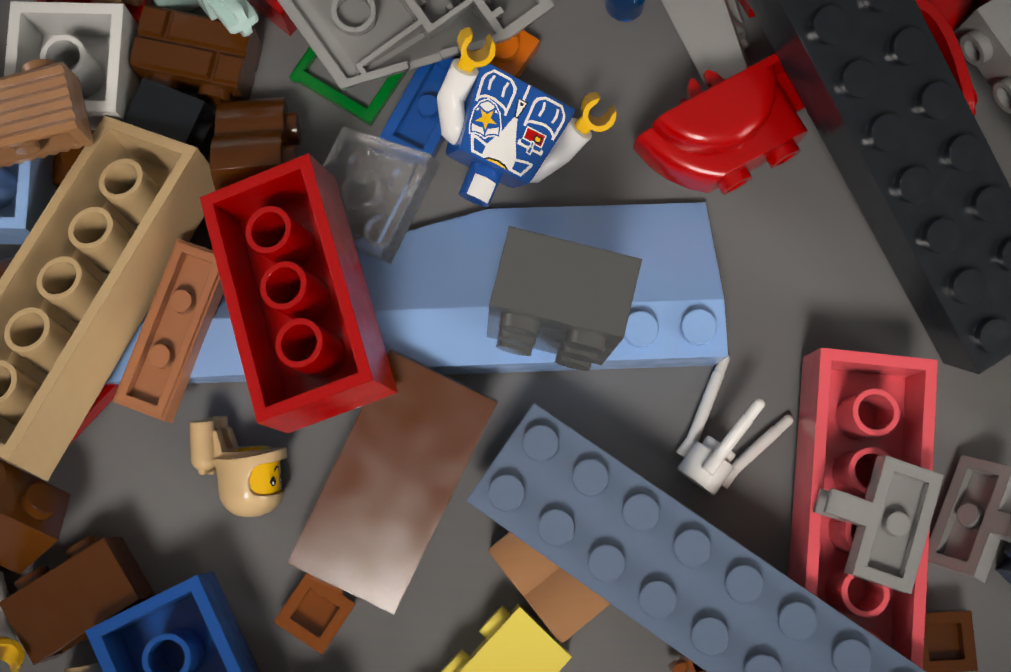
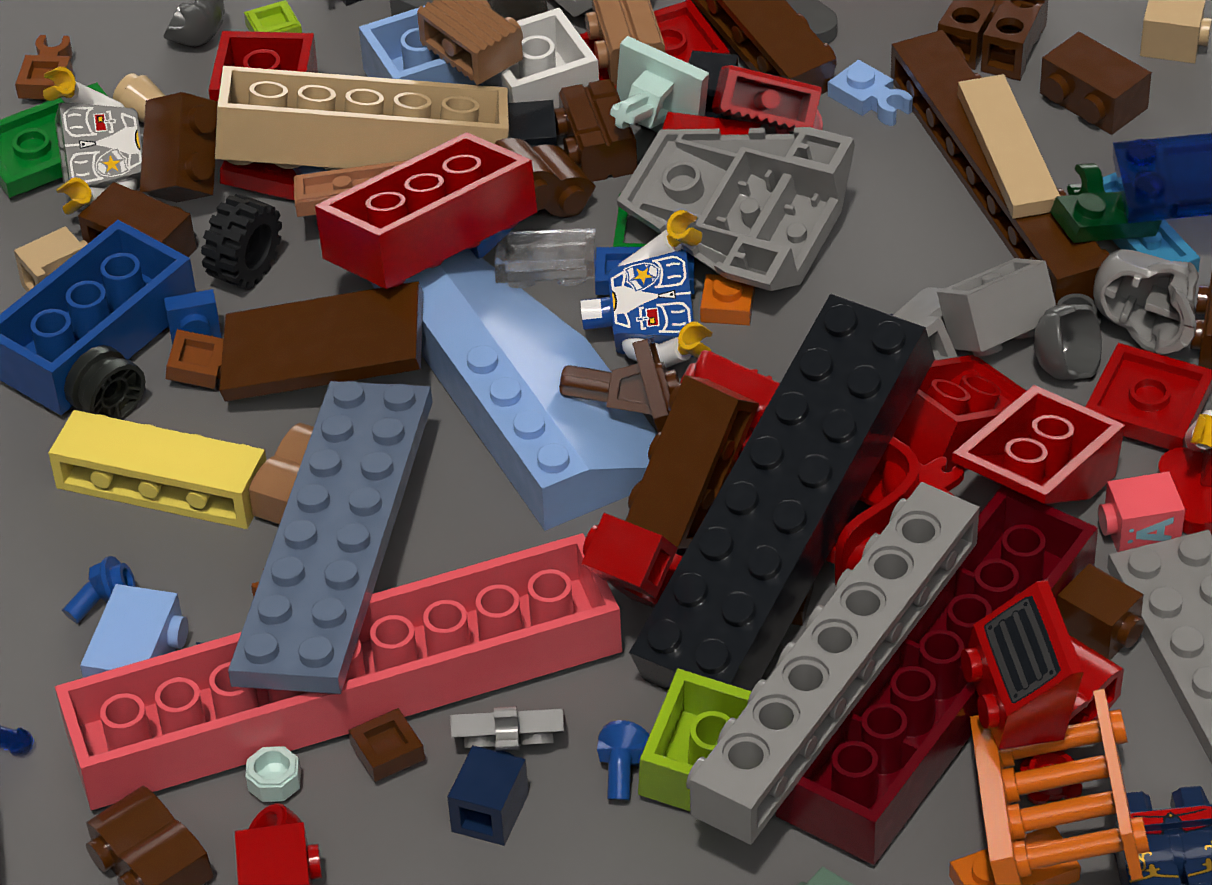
camera: 70 degrees right, 35 degrees down
tan piece [189,416,287,517] -> none
dark grey brick [487,226,642,371] -> none
white plant [676,354,794,496] -> none
light grey plate [813,455,944,594] -> none
none -> blue plate [164,289,222,345]
none -> black tyre [201,194,282,288]
none -> reddish brown piece [559,338,680,433]
none -> red arch [581,513,683,608]
none -> reddish brown brick [625,375,759,549]

